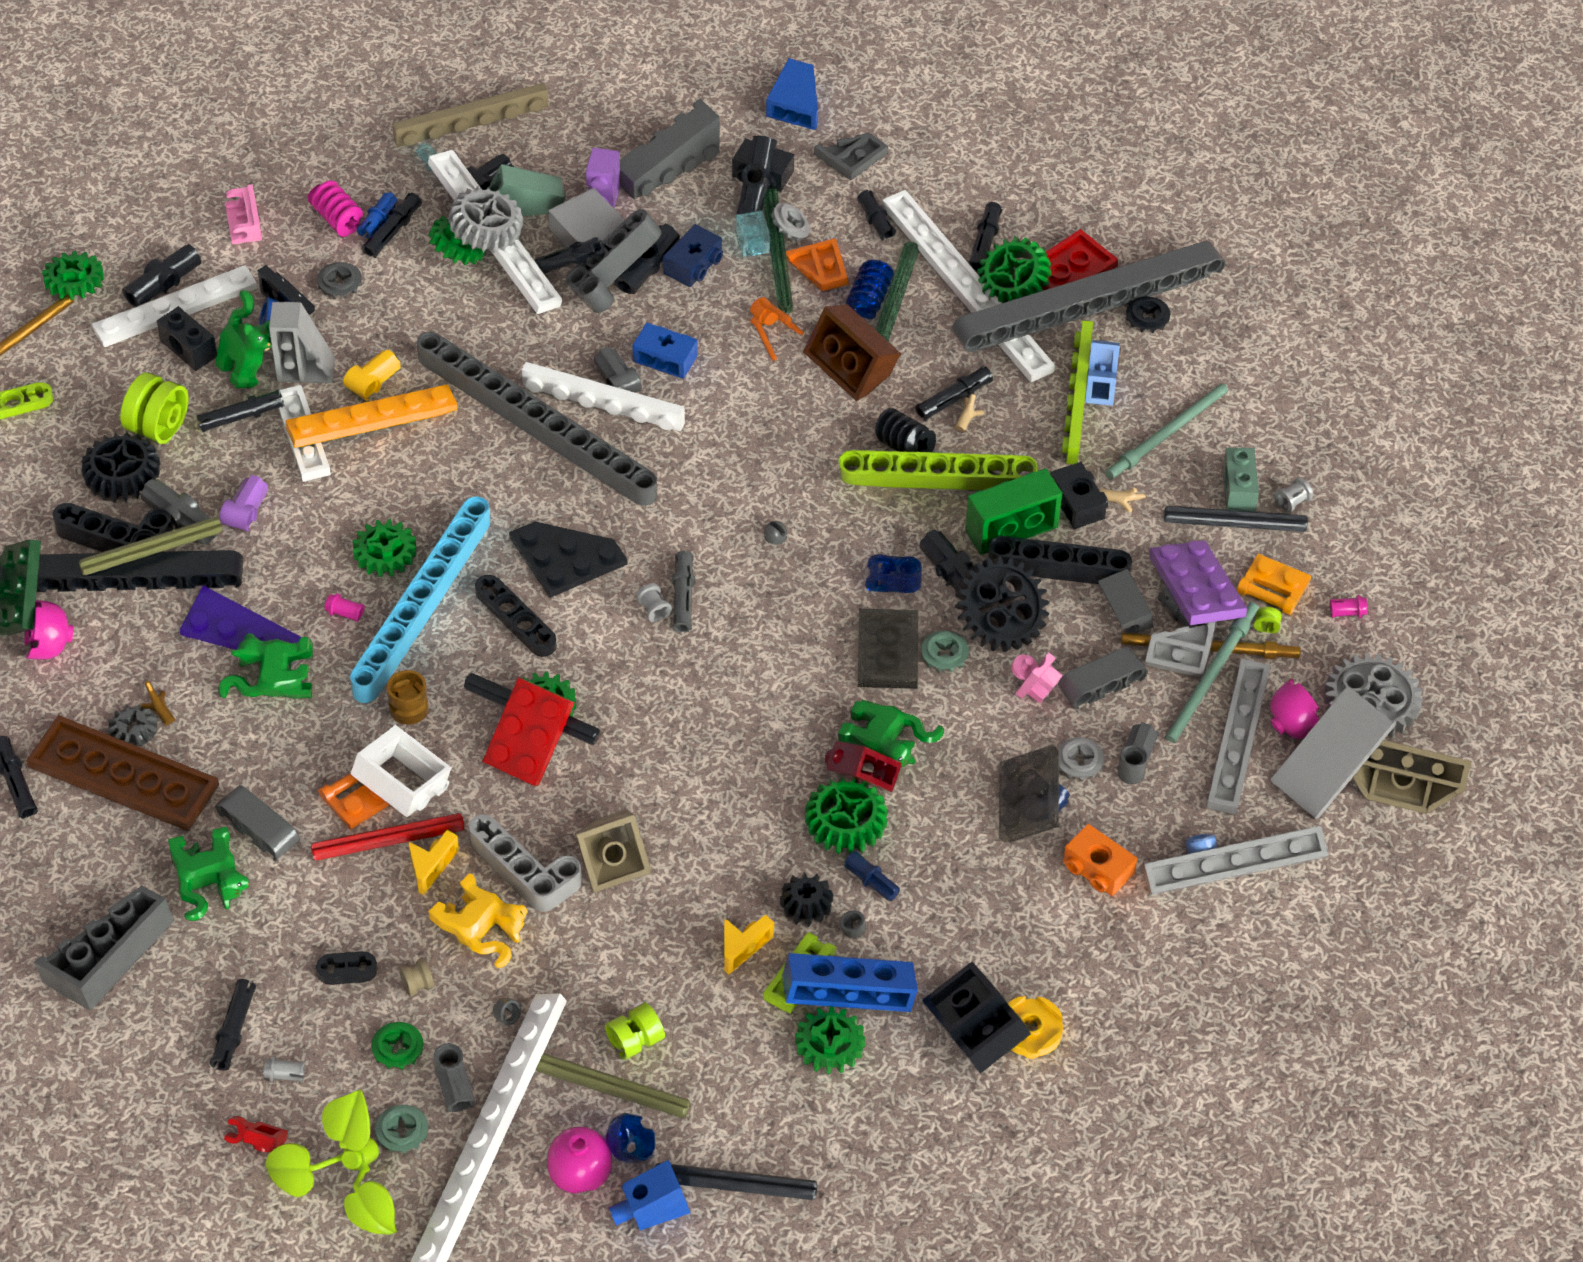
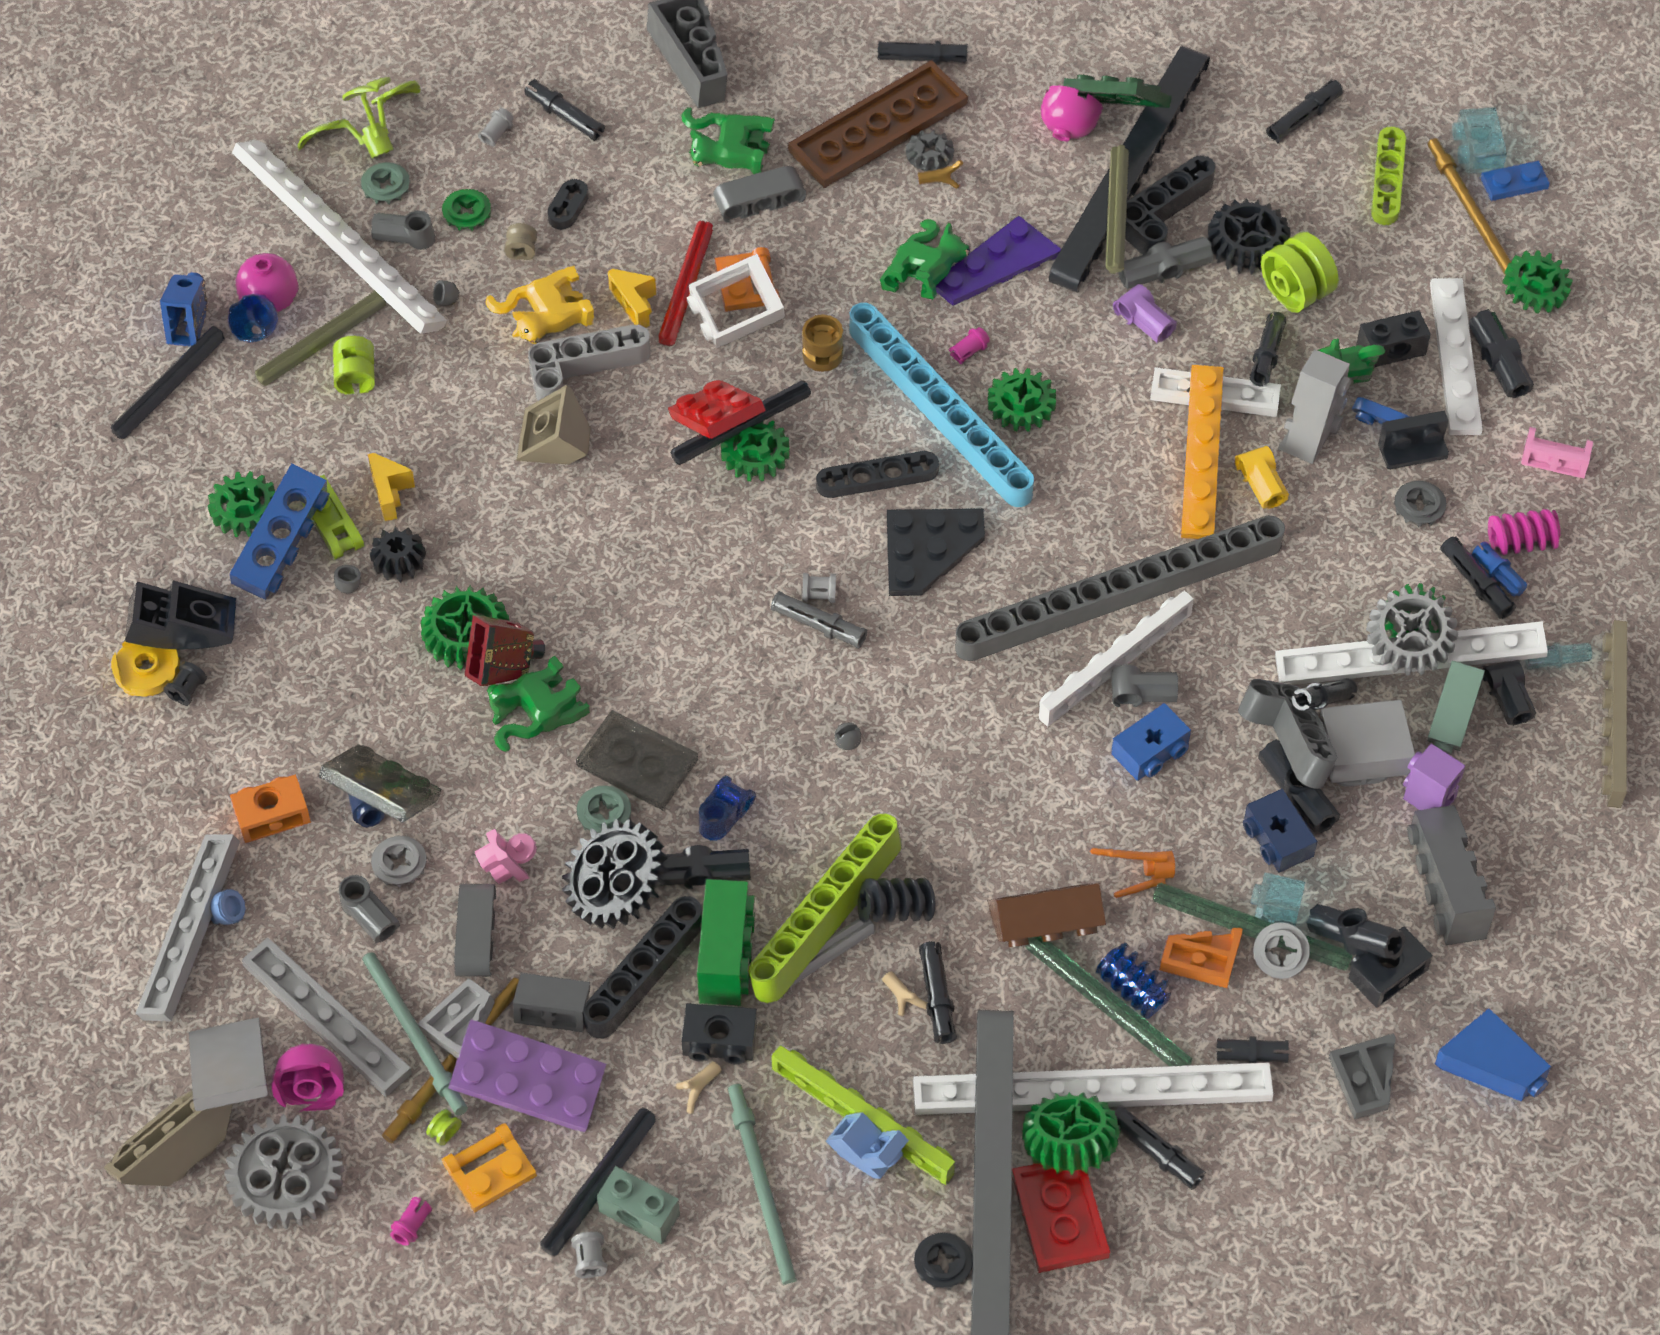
camera: 120 degrees right, 5 degrees up
red plate [224,1116,288,1152] -> none
dark blue axle [844,851,900,901] -> none
none -> black bush [164,661,207,706]

